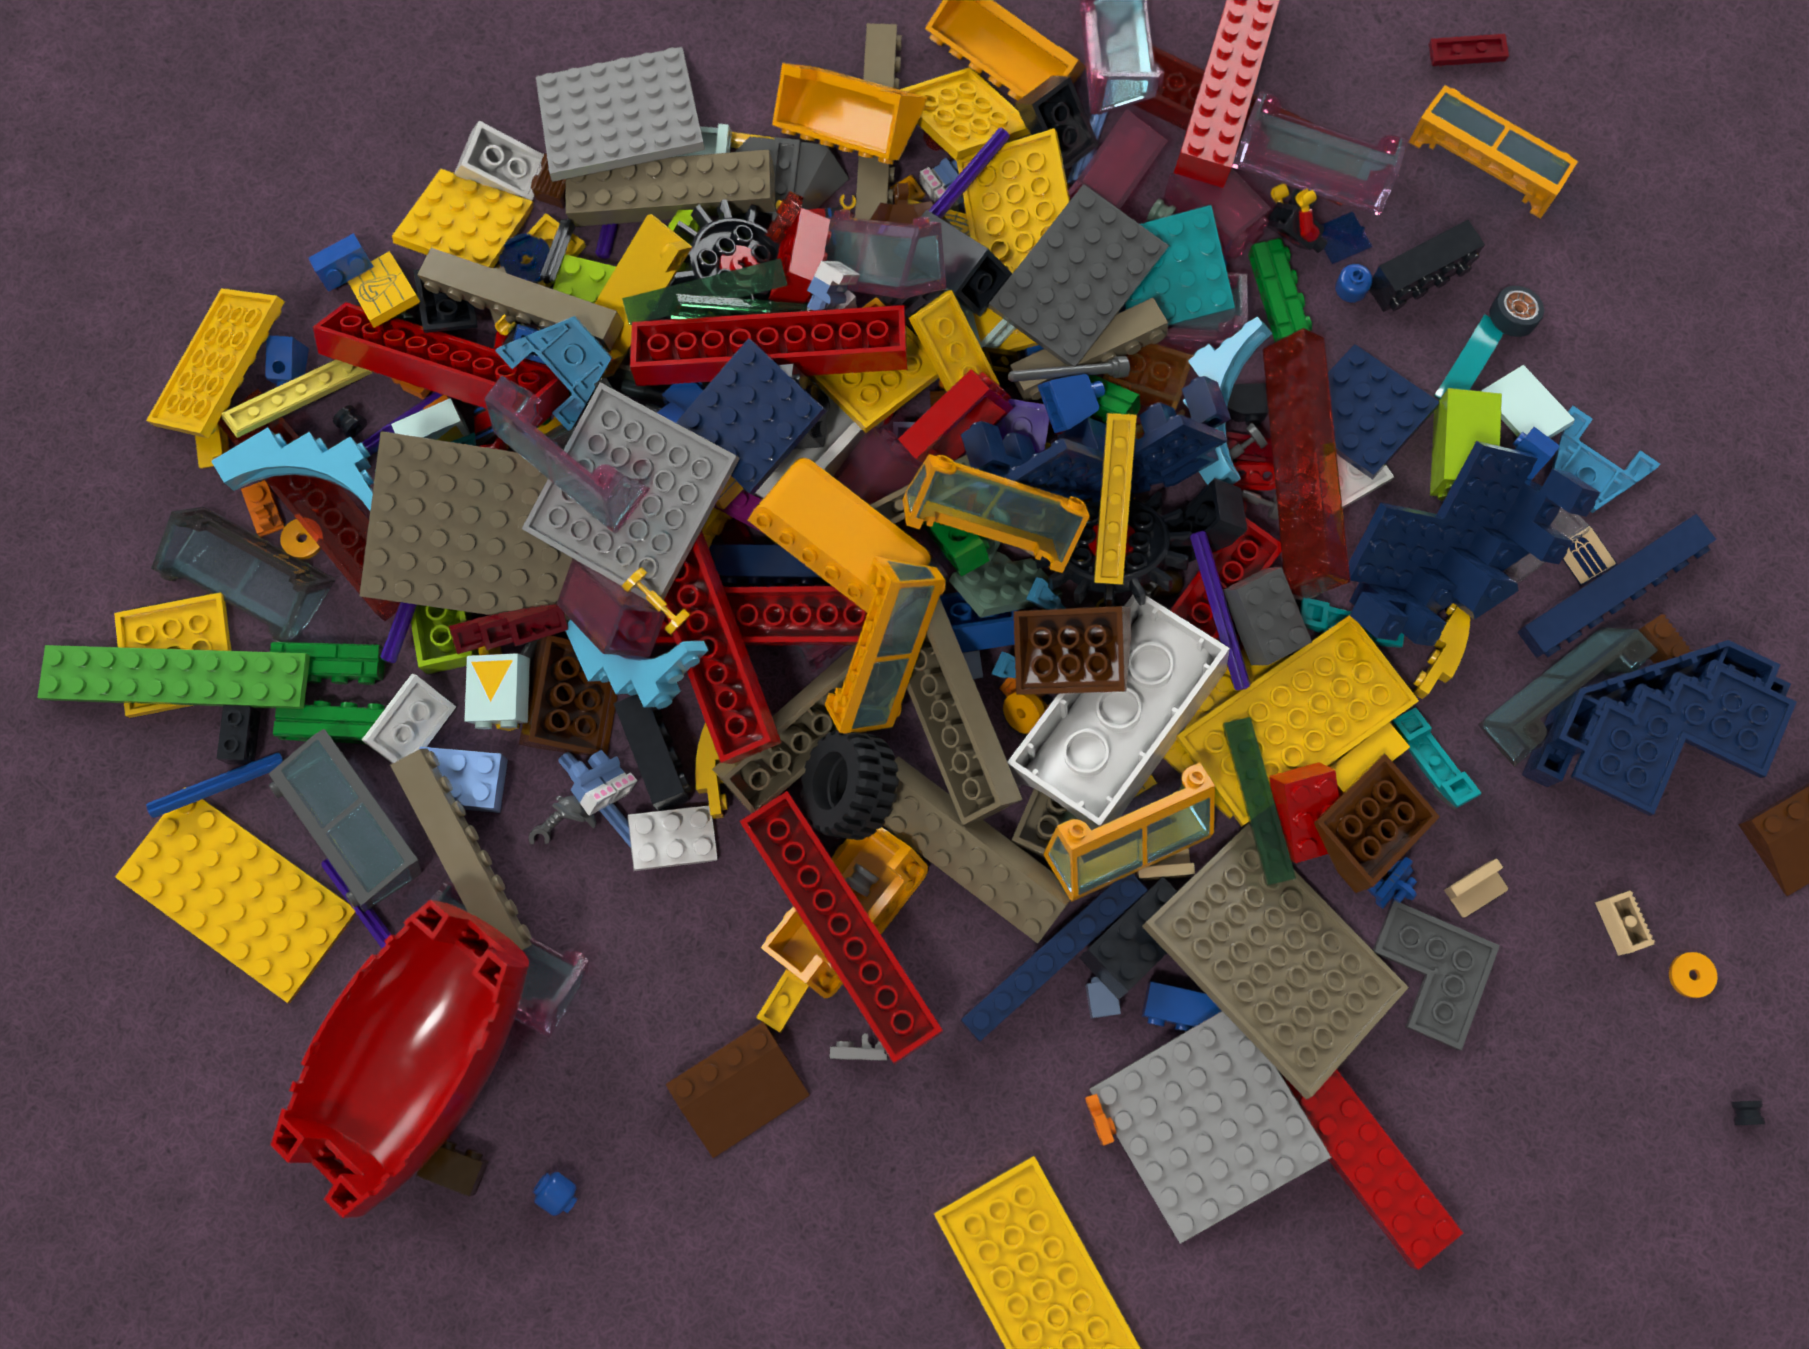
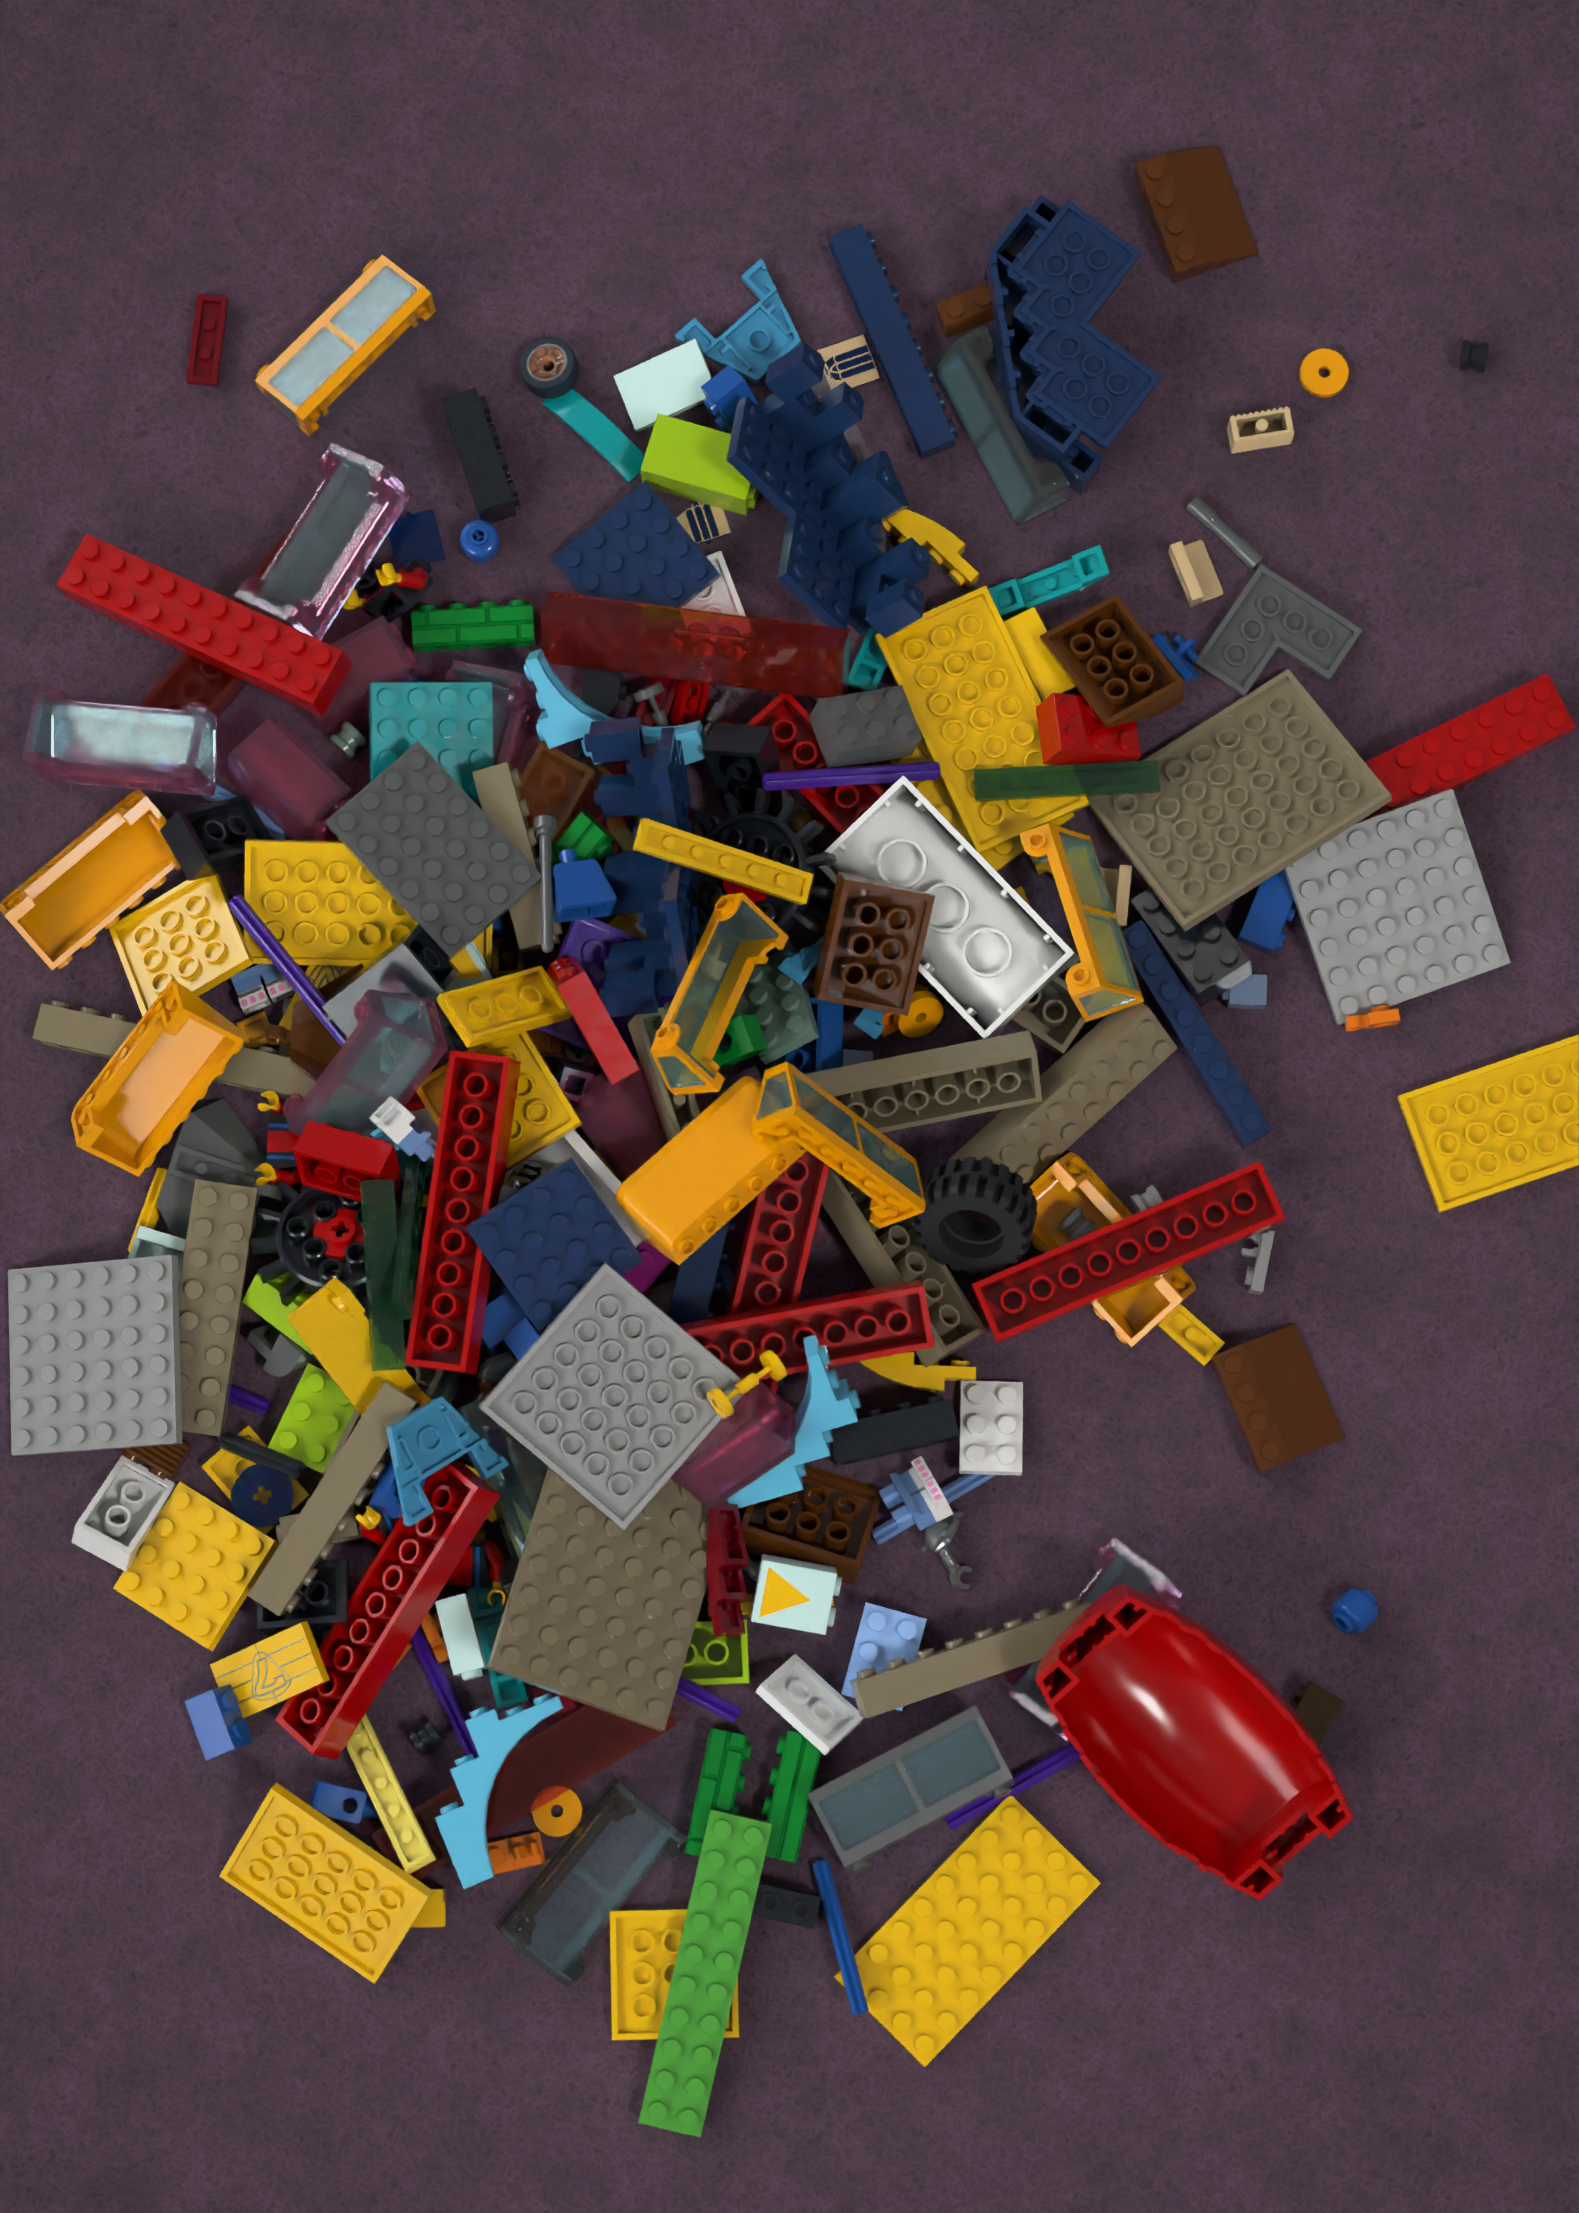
camera: 80 degrees left, 5 degrees up
windscreen [485,376,650,533] -> none
clear red plate [765,191,804,244] -> none
none -> piece [676,502,732,545]
none -> light grey wheel [1130,1185,1163,1213]
none -> dark grey piece [1186,496,1264,570]

